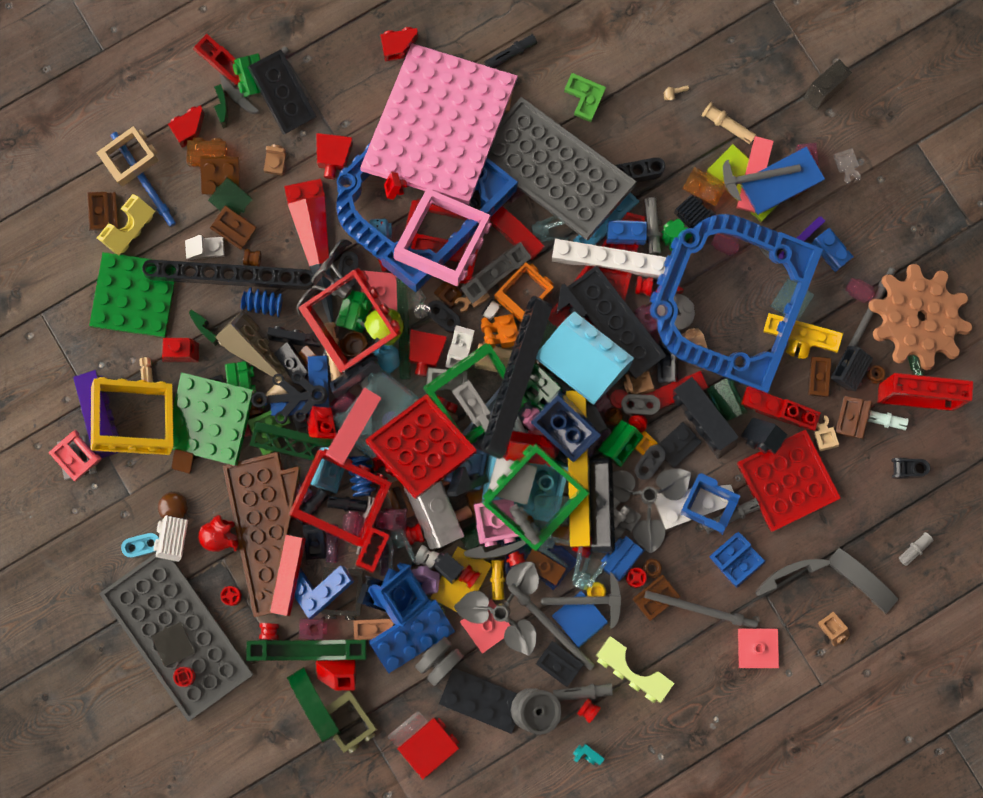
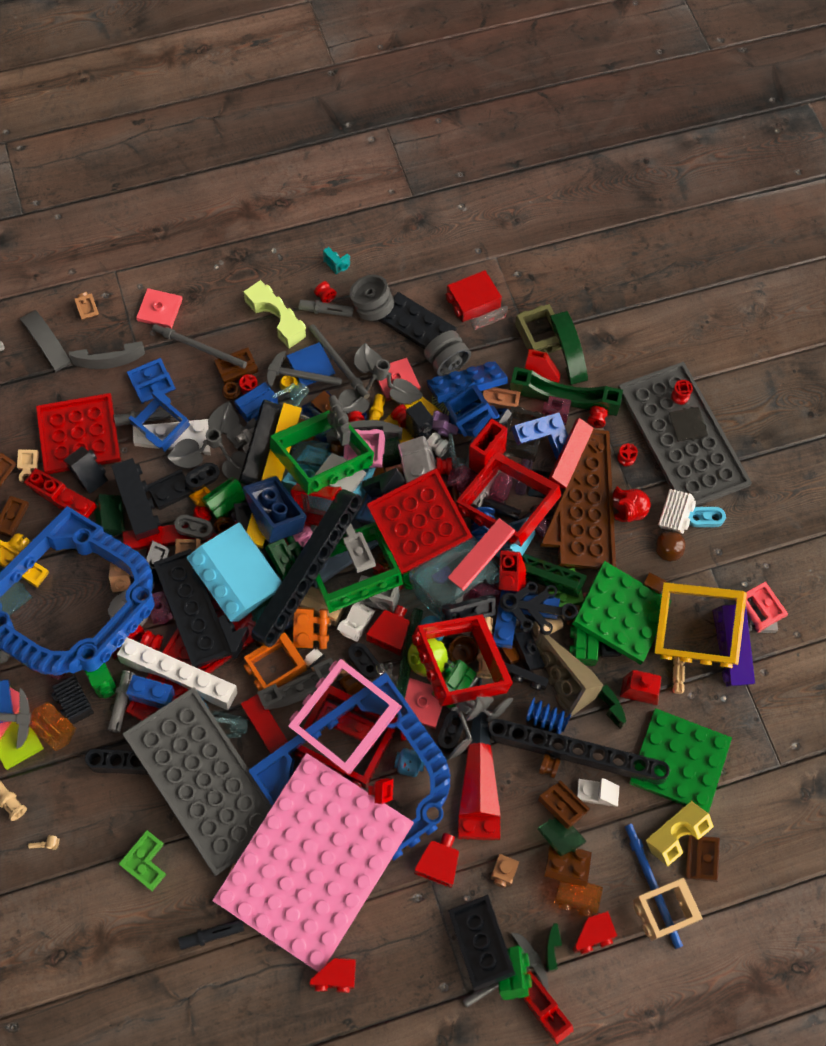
camera: 165 degrees left, 15 degrees down
black plate [536,641,584,687] -> none

